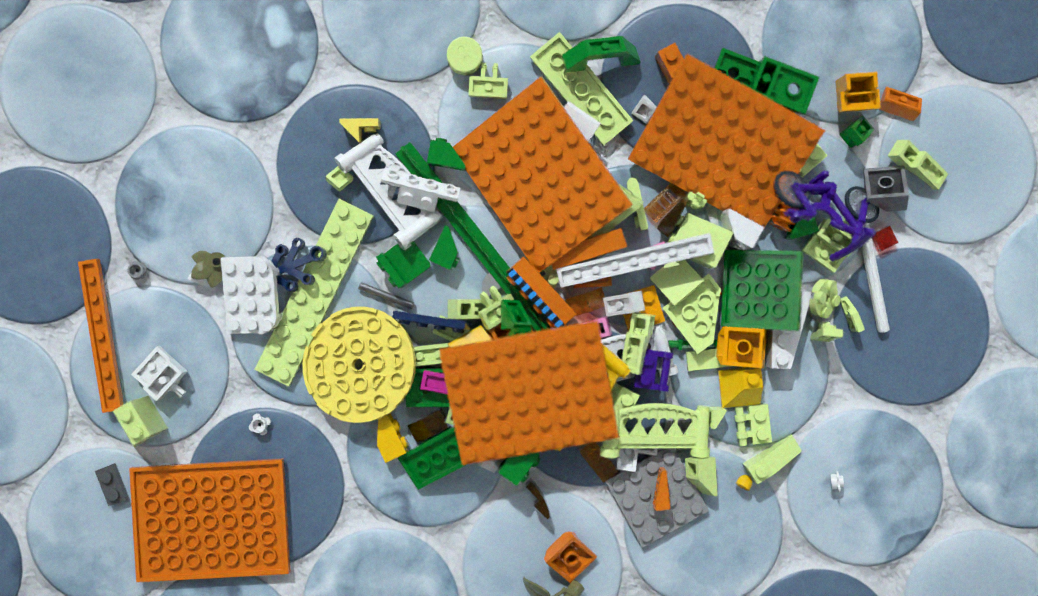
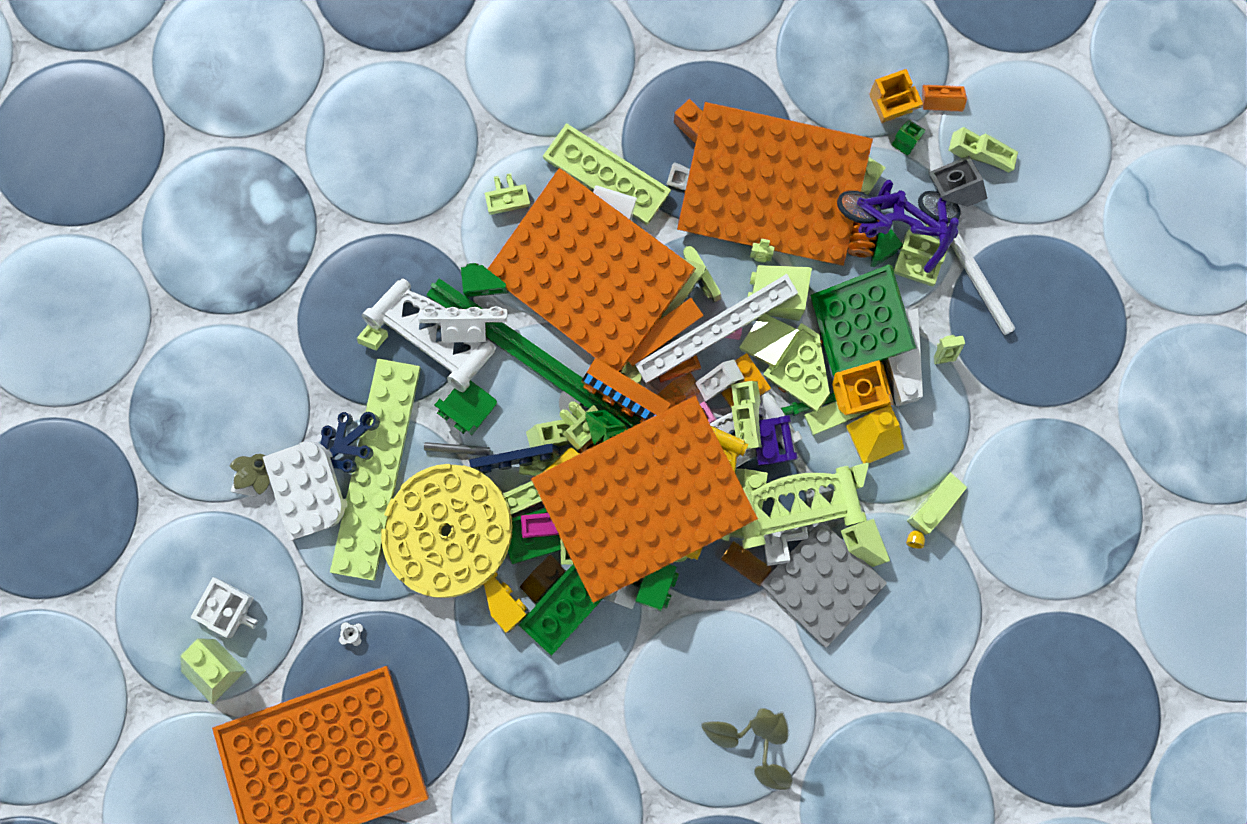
camera: 15 degrees left, 10 degrees down
orange plate [78,259,124,413] -> none
dark grey plate [95,463,129,507] -> none
light grey plate [127,261,147,280] -> none
light yellow slope [339,118,381,143] -> none
green slope [429,225,460,270] -> none
yellowish green head [447,37,483,76] -> none
dark brown slope [525,478,550,520] -> none
orange slope [544,531,597,583] -> none
green slope [562,36,641,72] -> none
clear orange slope [644,183,686,222] -> none
orange slope [653,467,671,511] -> none
dark brown slope [657,196,689,237] -> none
green bracket [714,48,820,115] -> none
white slope [720,209,764,250] -> none
yellowish green plate [734,403,772,446] -> none
yellowish green plate [809,279,841,318] -> none
white plate [831,471,844,492] -> none
yellowish green tile [840,296,865,332] -> none
clear red plate [872,226,898,252] -> none

